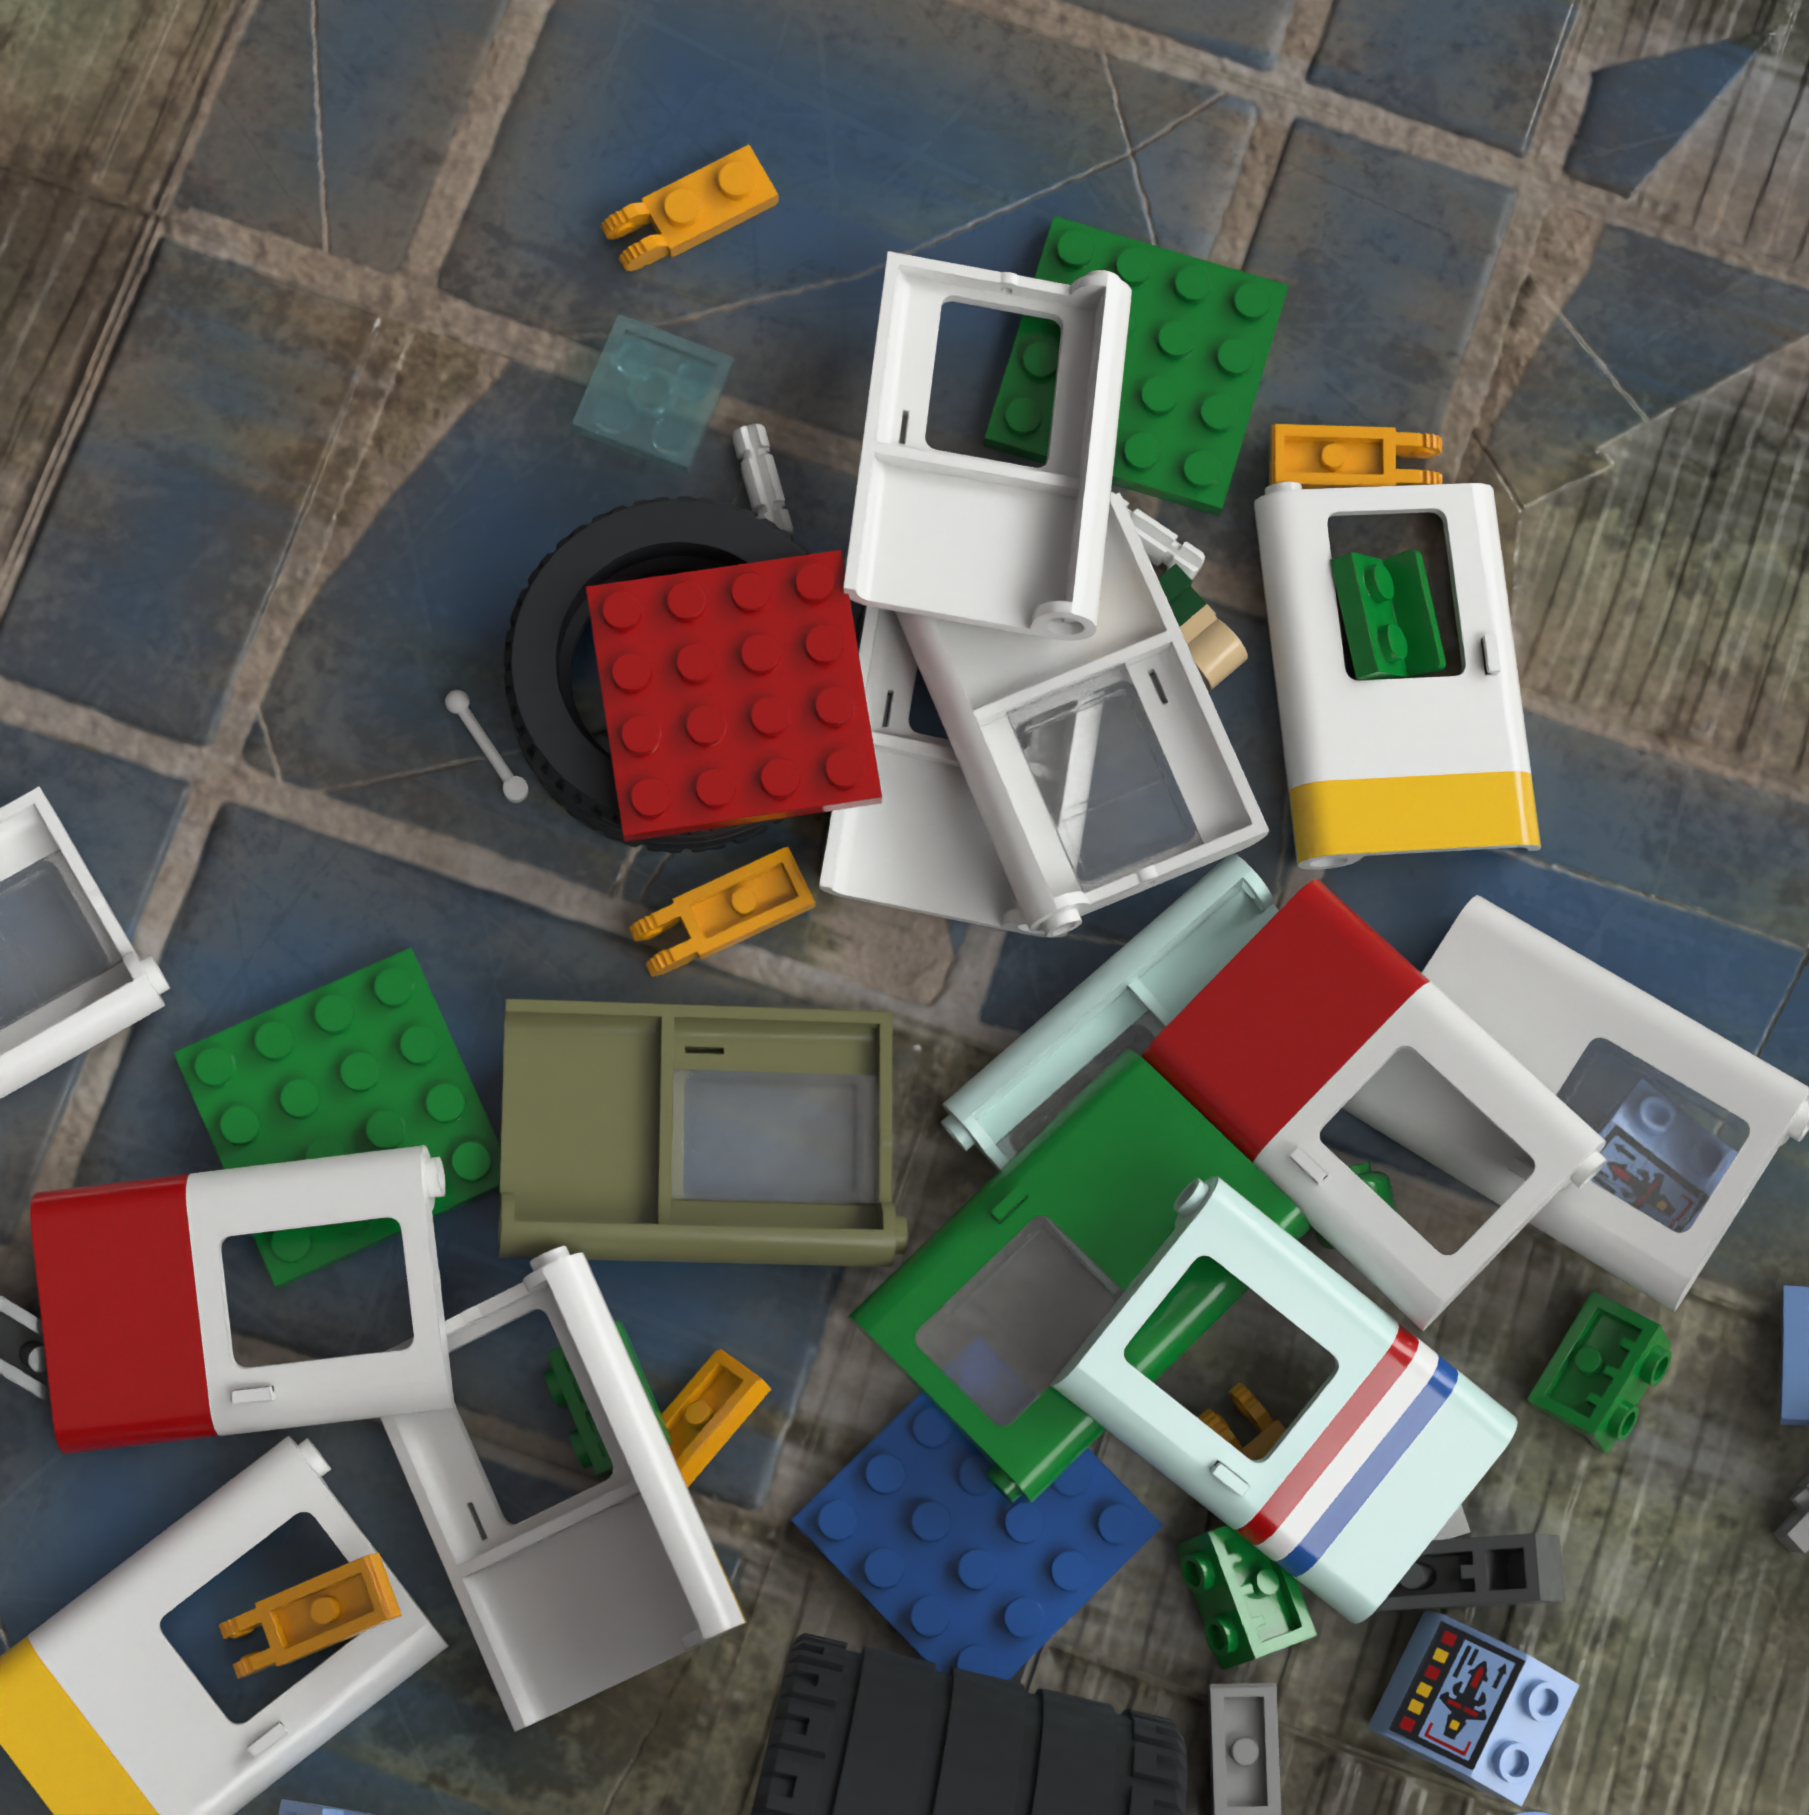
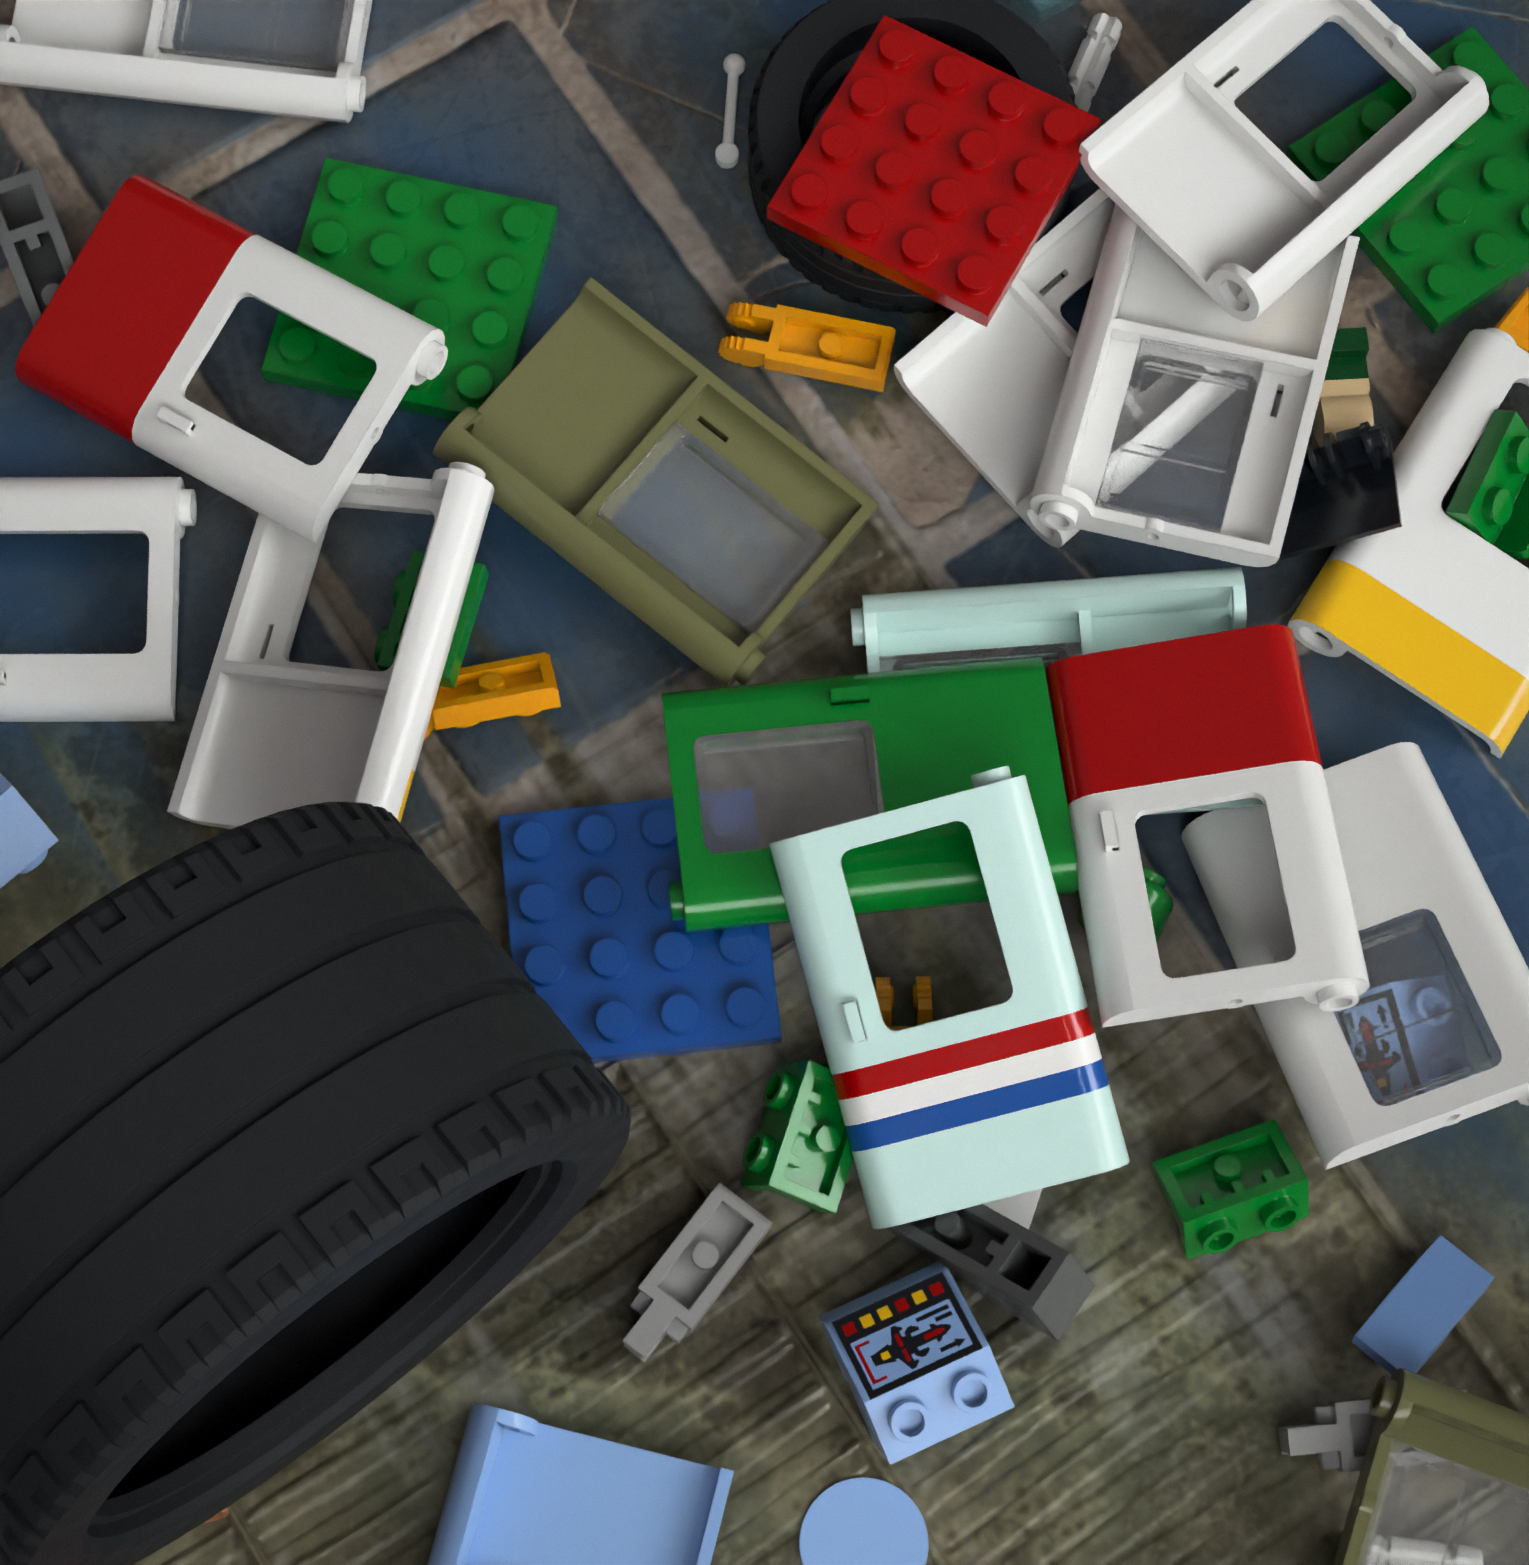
camera: 45 degrees right, 5 degrees down
light orange hinge [219,1553,402,1679] -> none
white axle [1110,492,1205,580] -> none
none -> black hinge [1279,421,1402,560]

